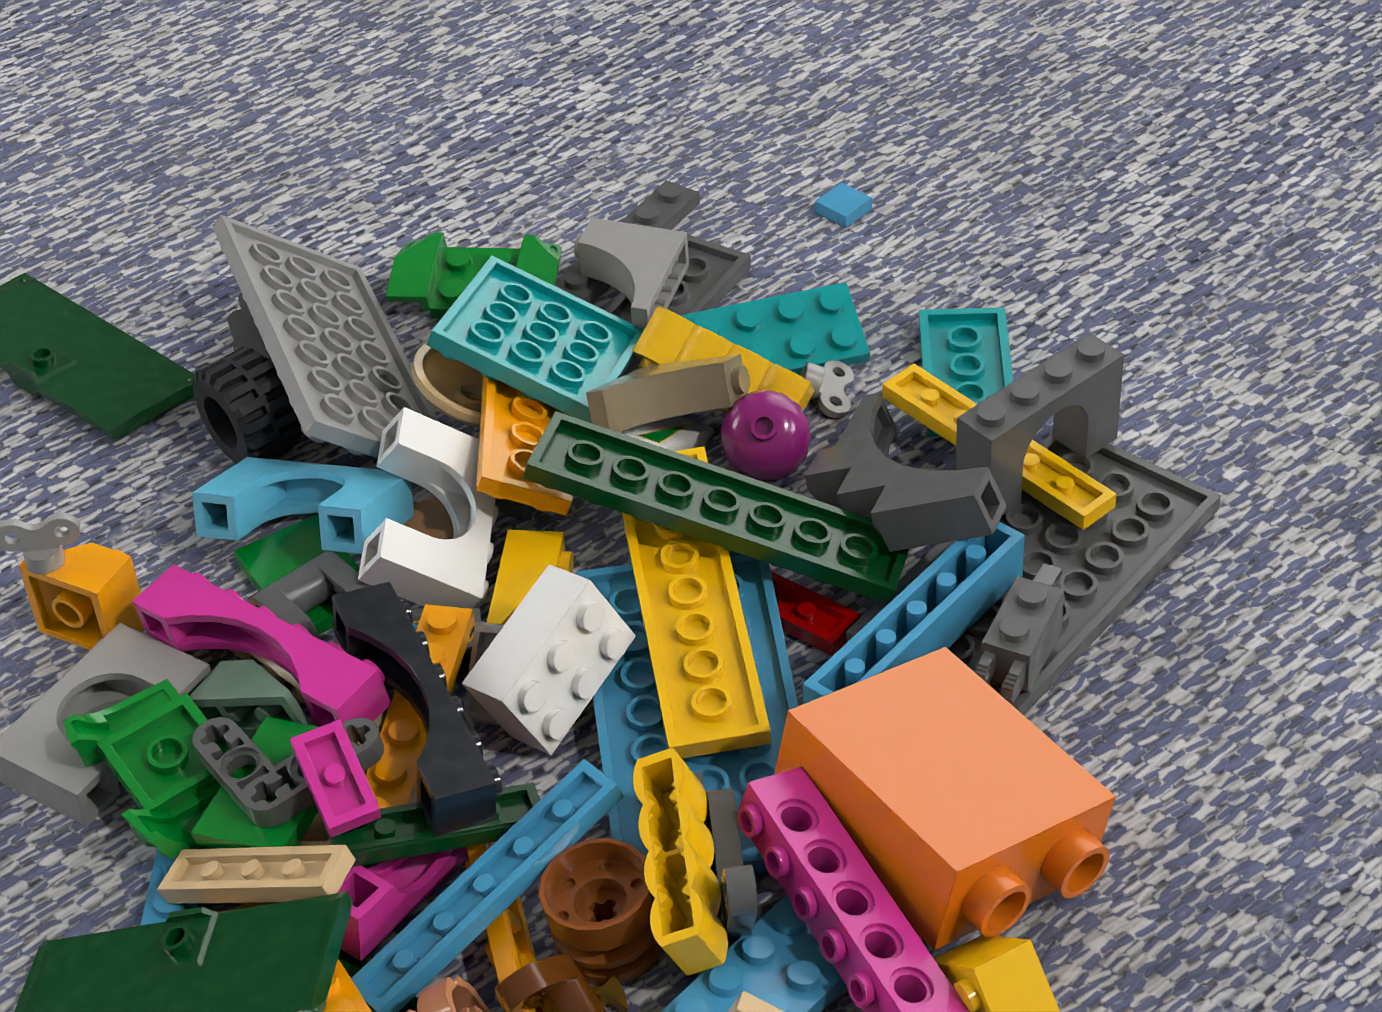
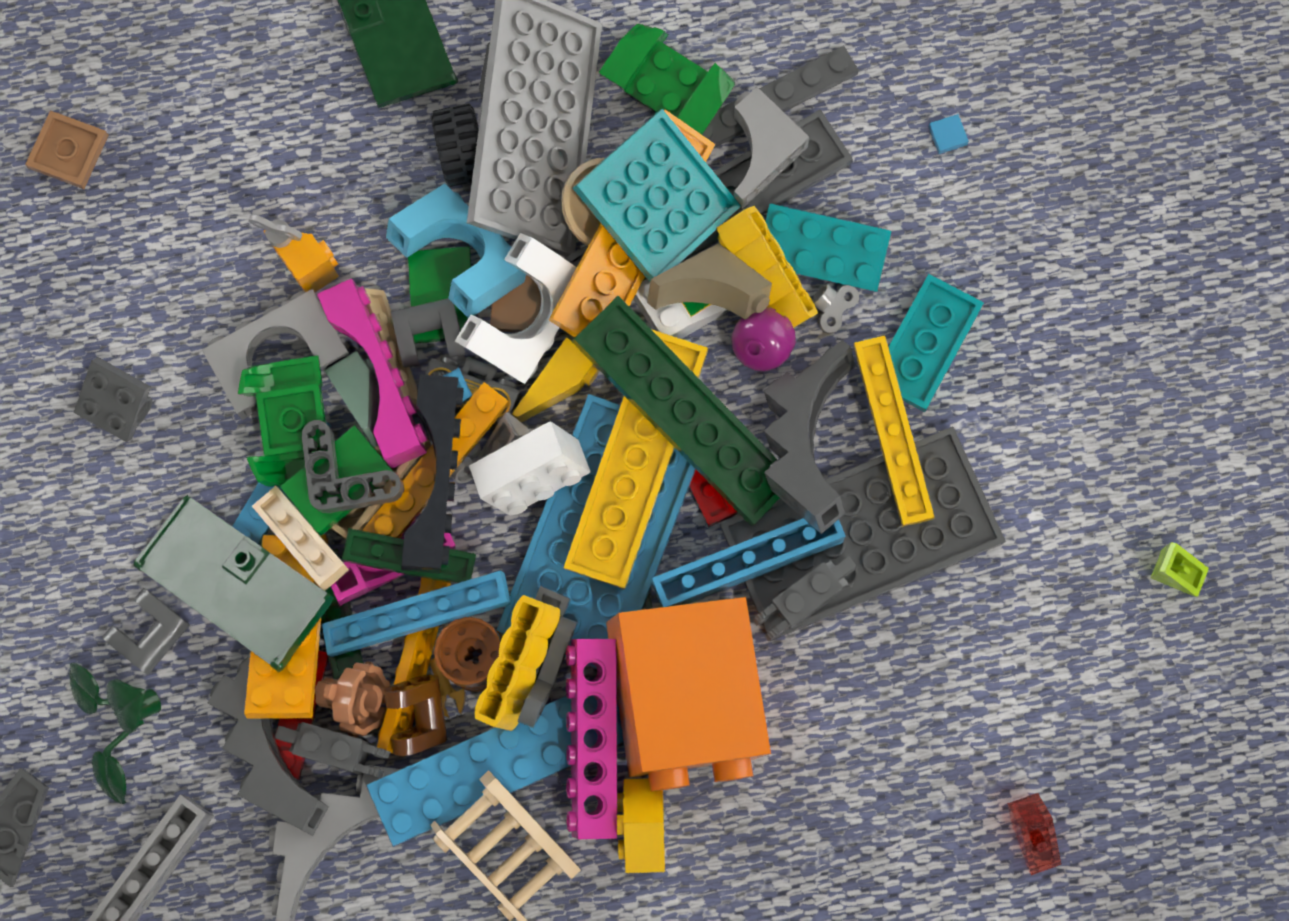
camera: 30 degrees right, 35 degrees up
dark pink plate [290,719,381,838] -> none
dark grey arch [956,333,1124,514] -> none

